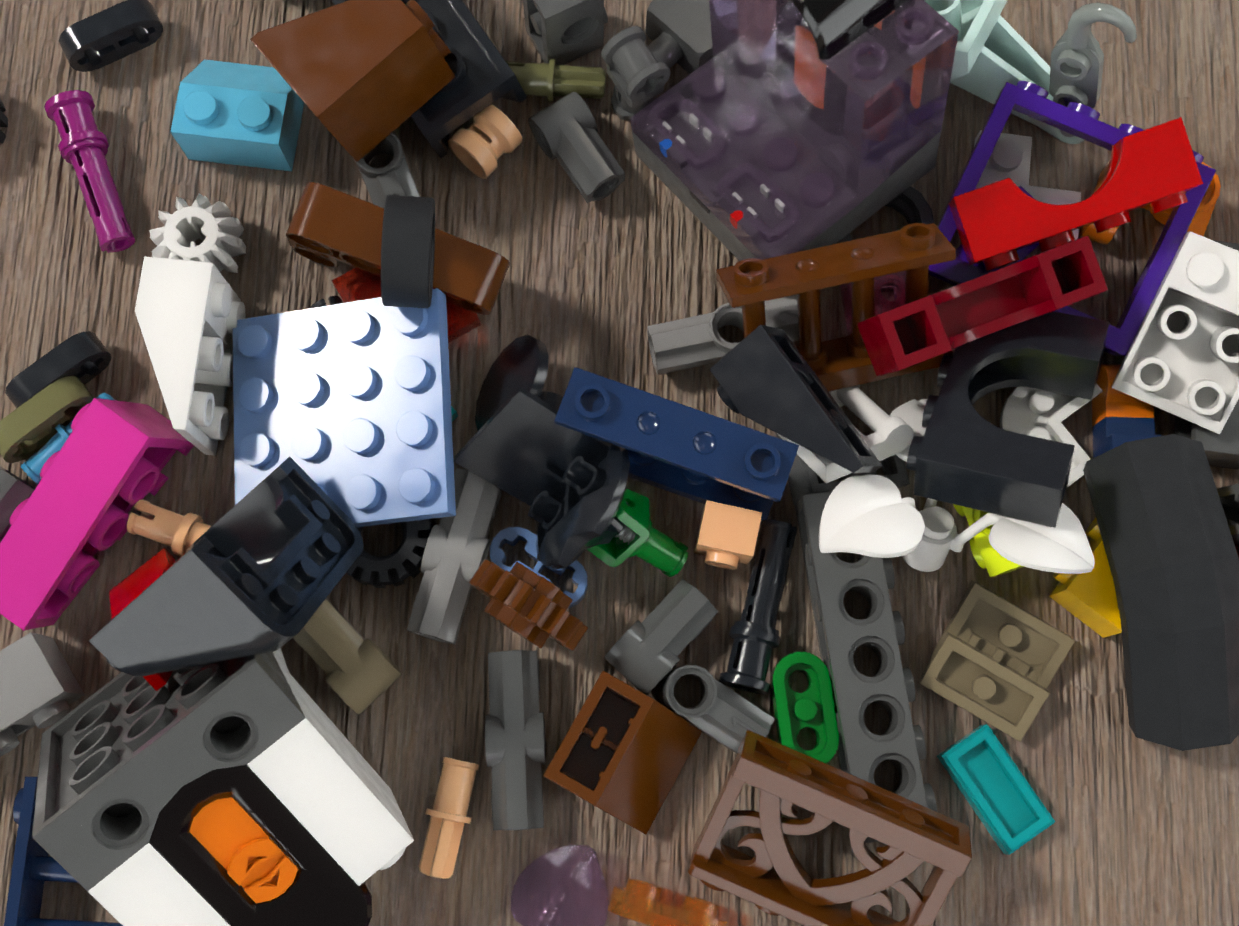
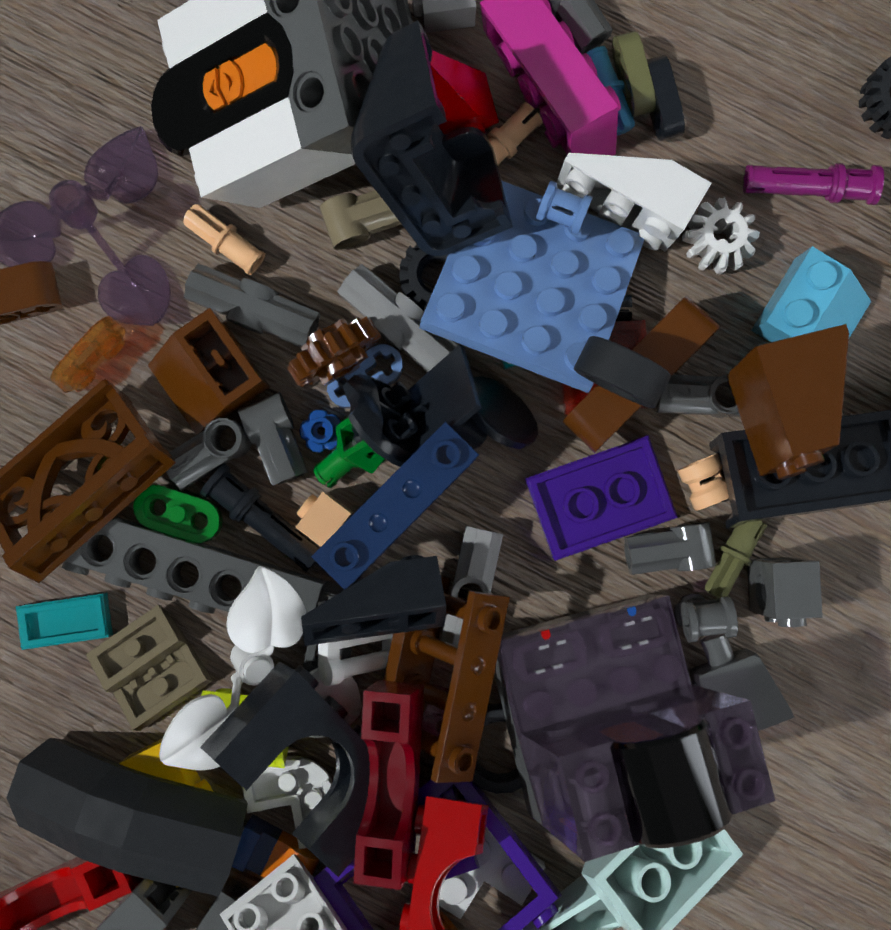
camera: 115 degrees right, 10 degrees up
none -> blue plate [299,410,341,453]
none -> dark purple tile [525,435,678,561]
none -> medium blue bush [536,181,593,235]

